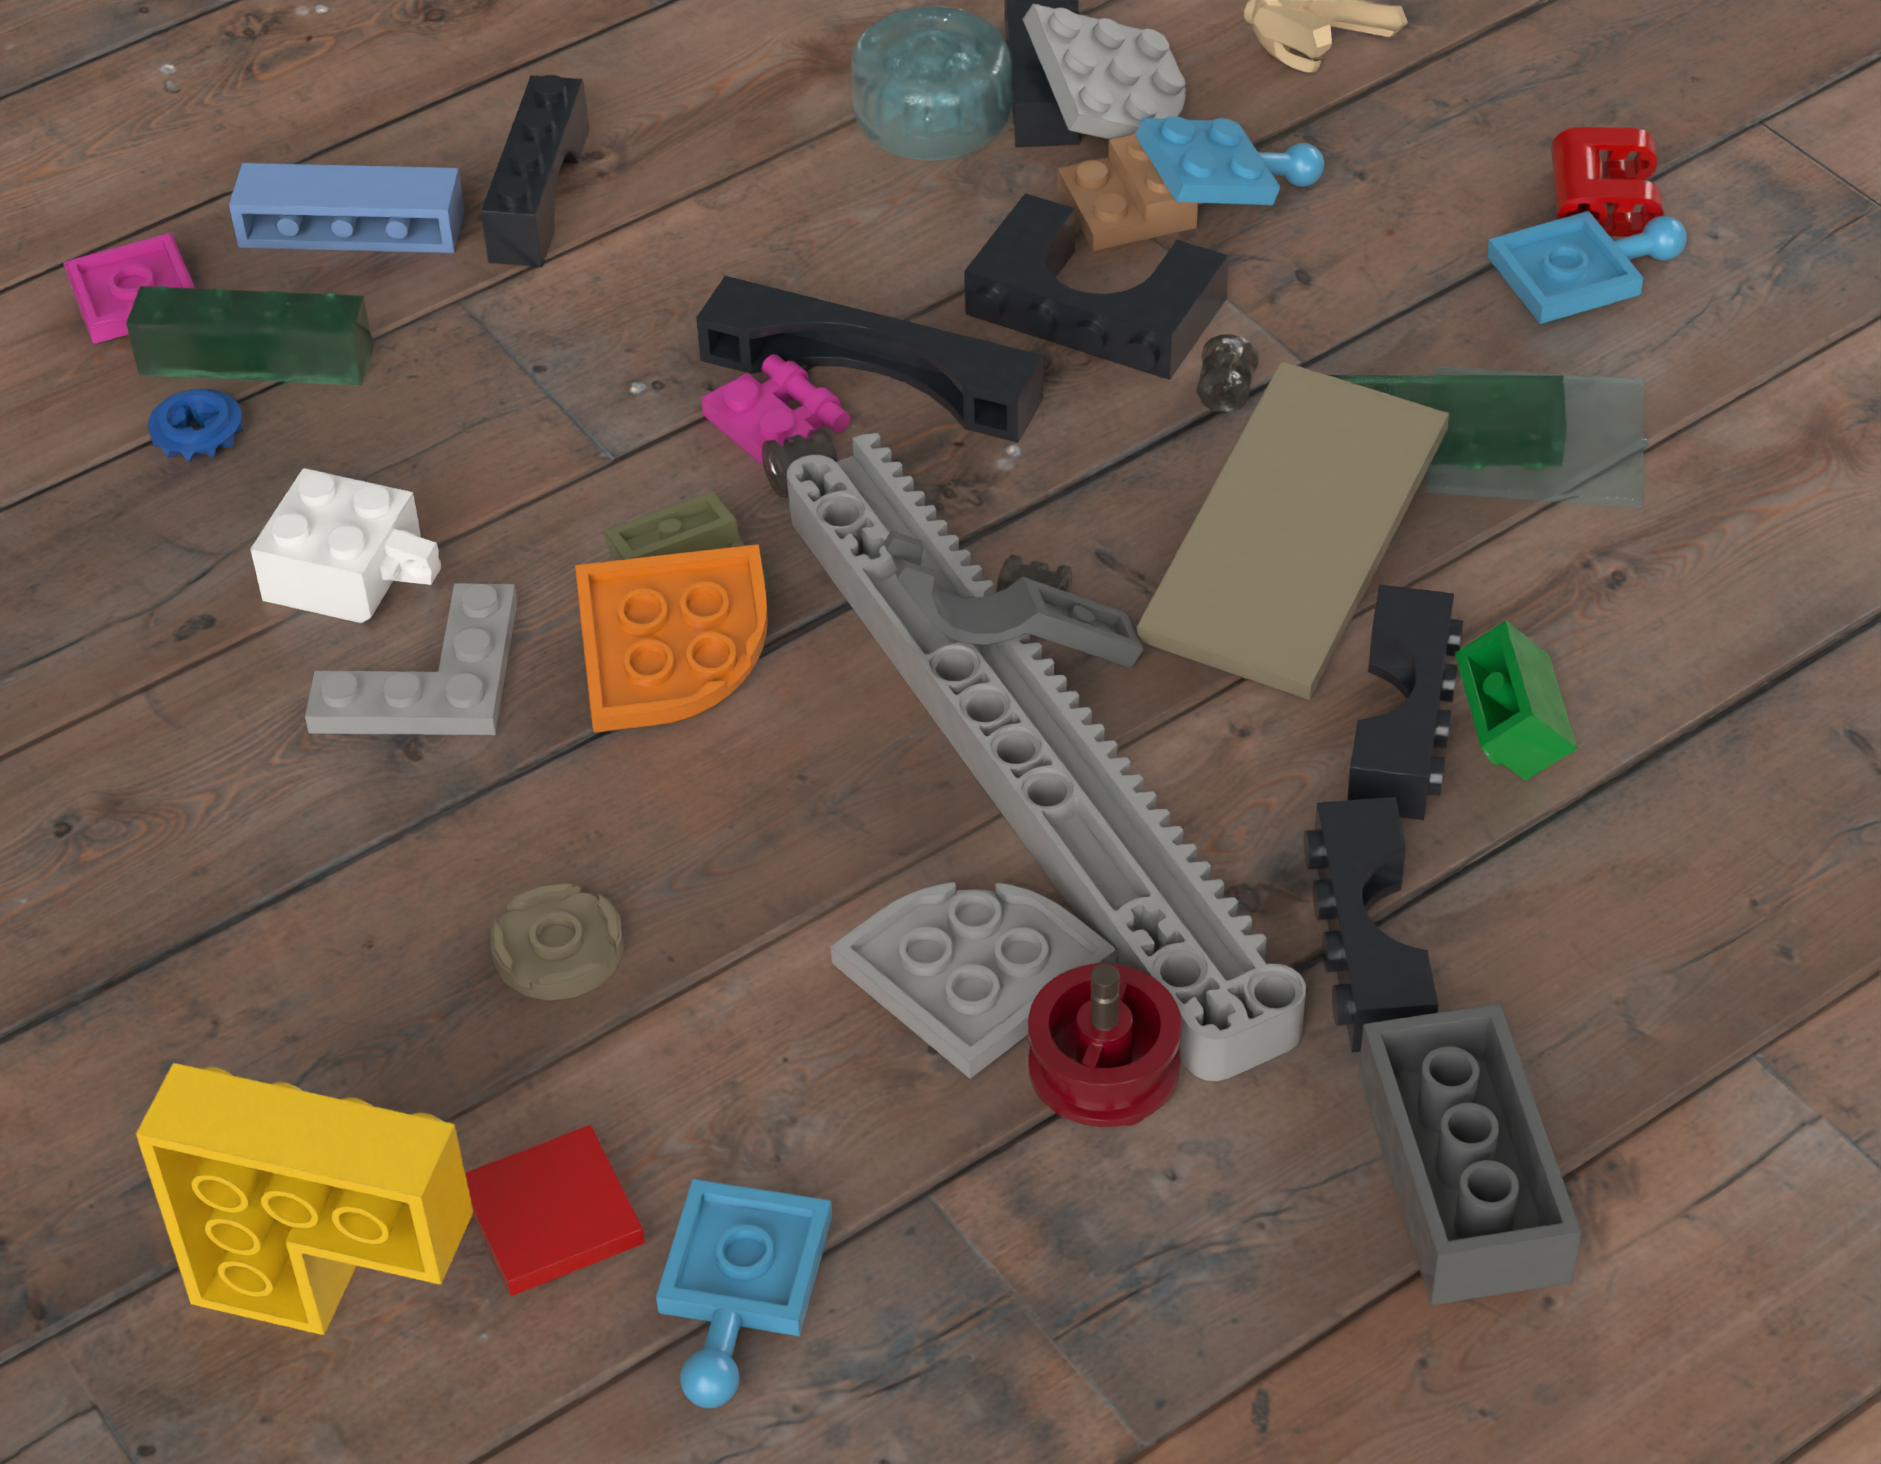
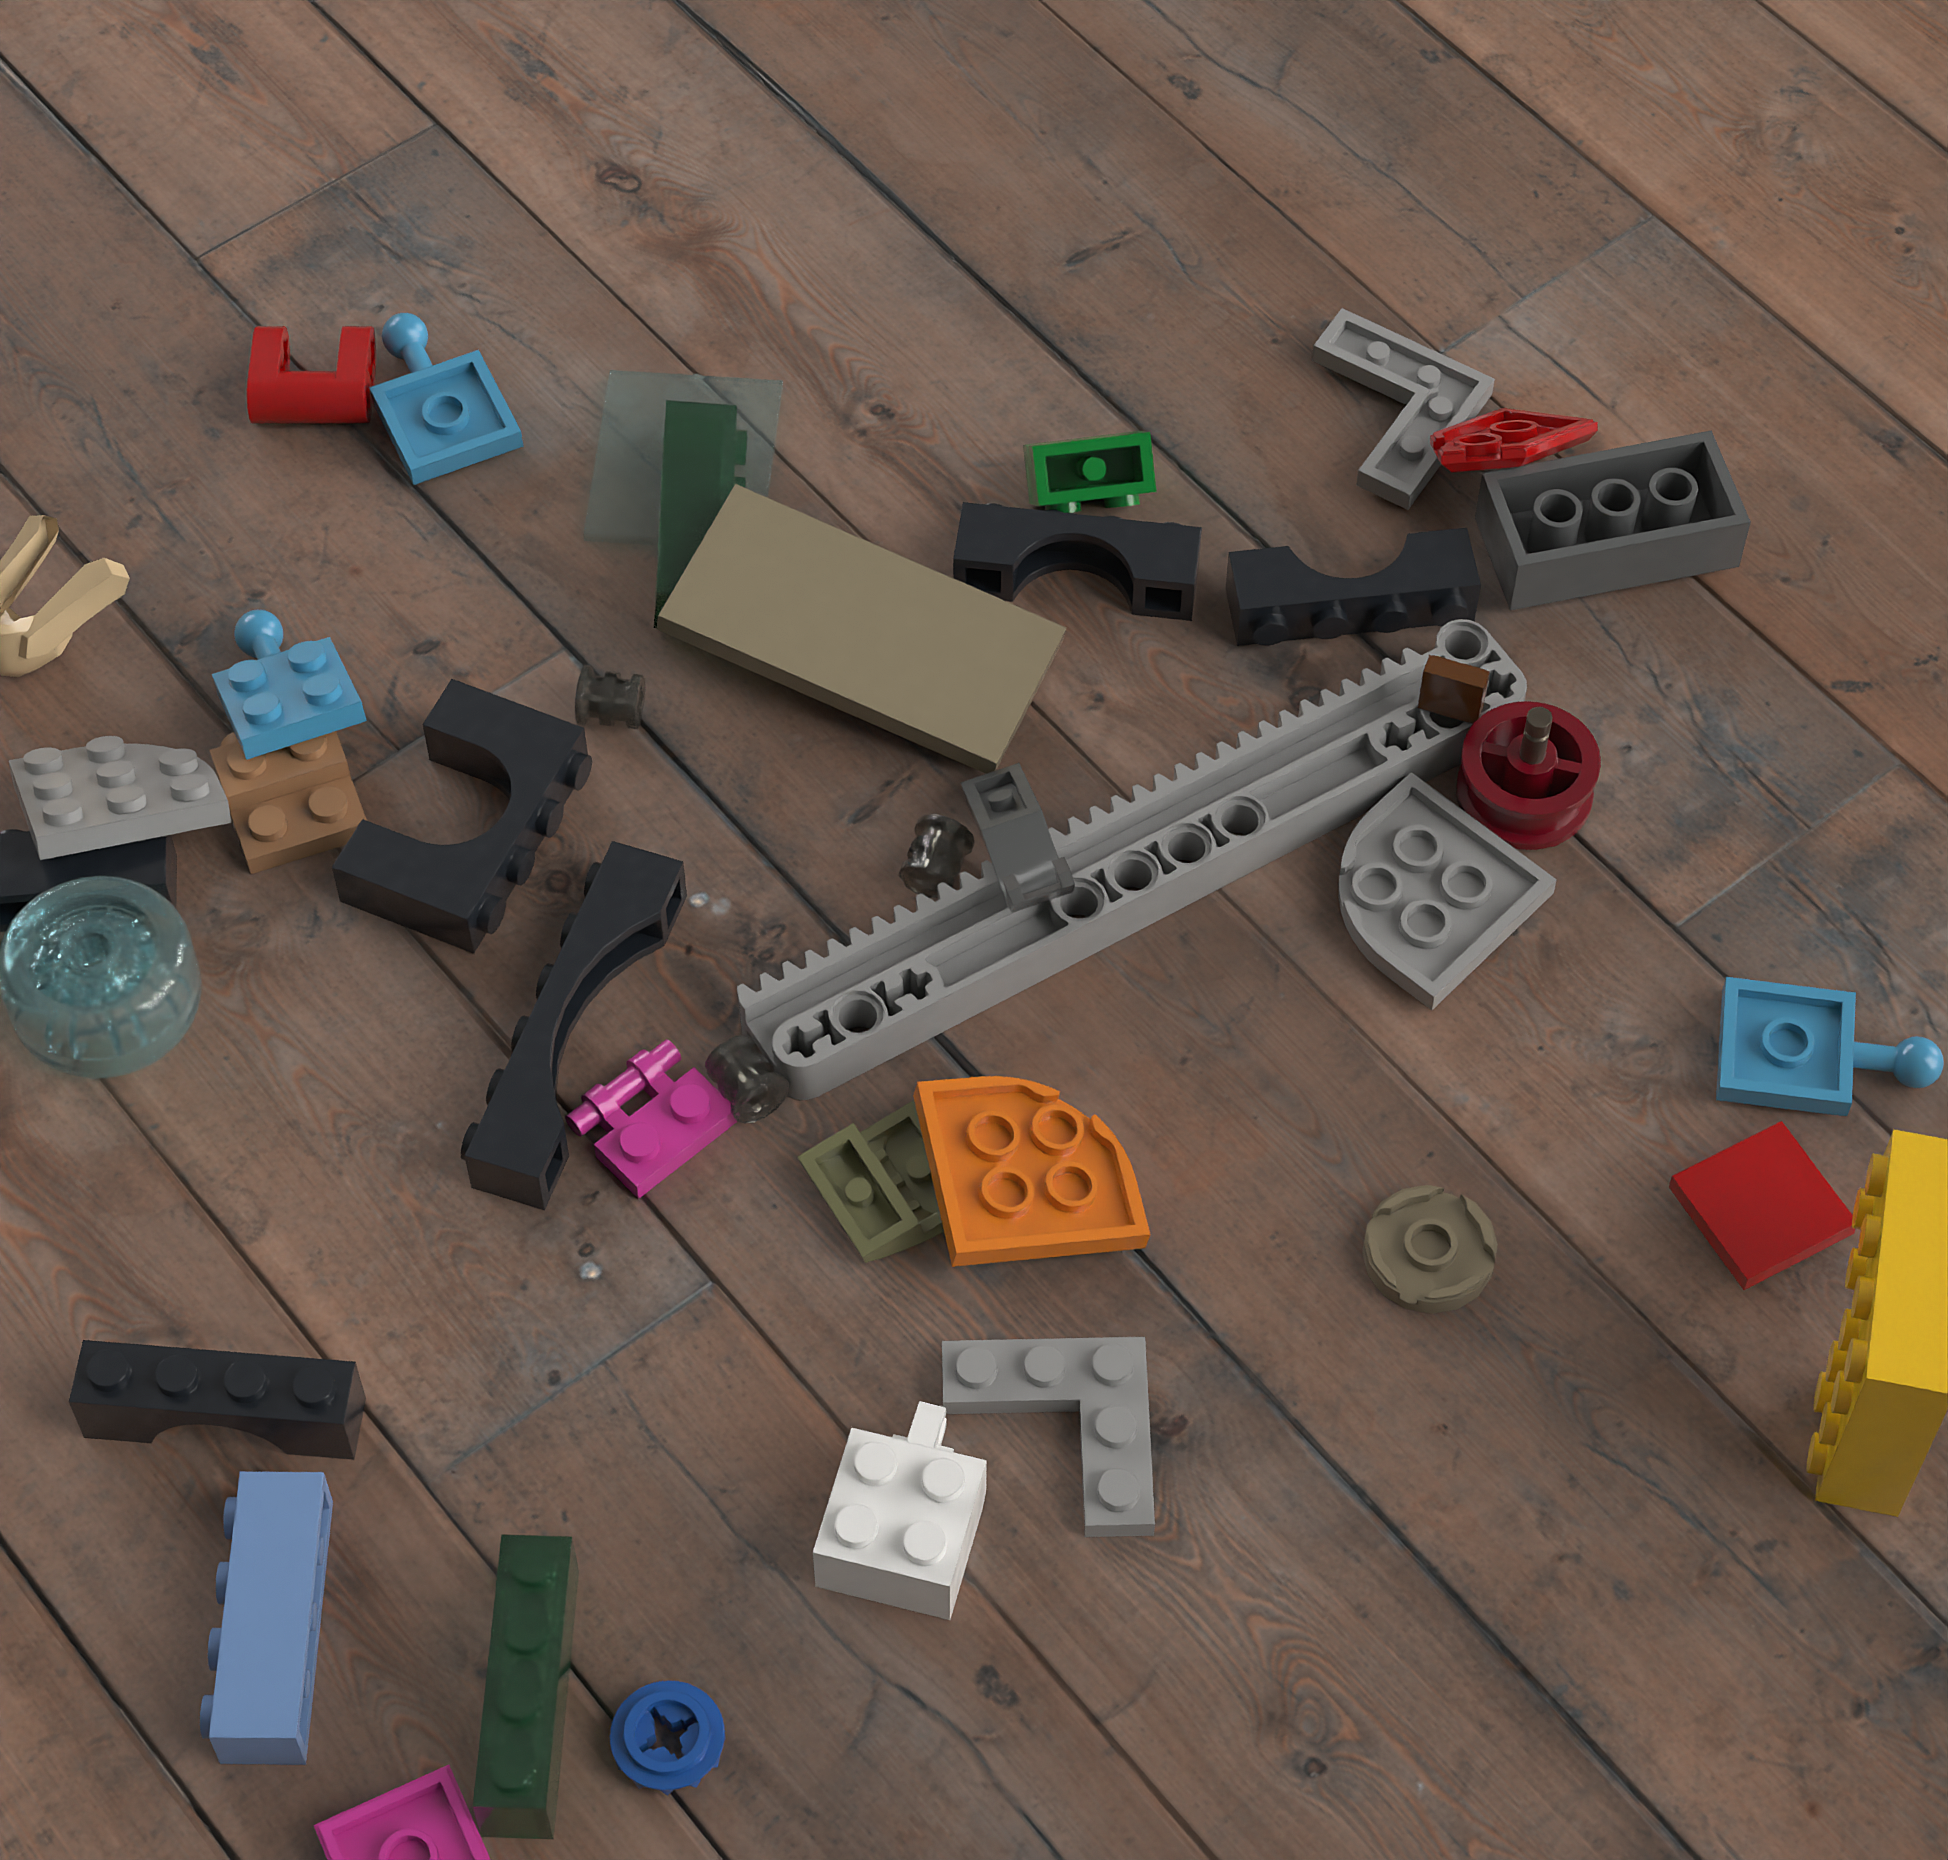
camera: 95 degrees left, 10 degrees up
none -> light grey plate [1312,308,1495,510]
none -> reddish brown tile [1417,655,1490,724]
none -> red tile [1430,408,1598,472]

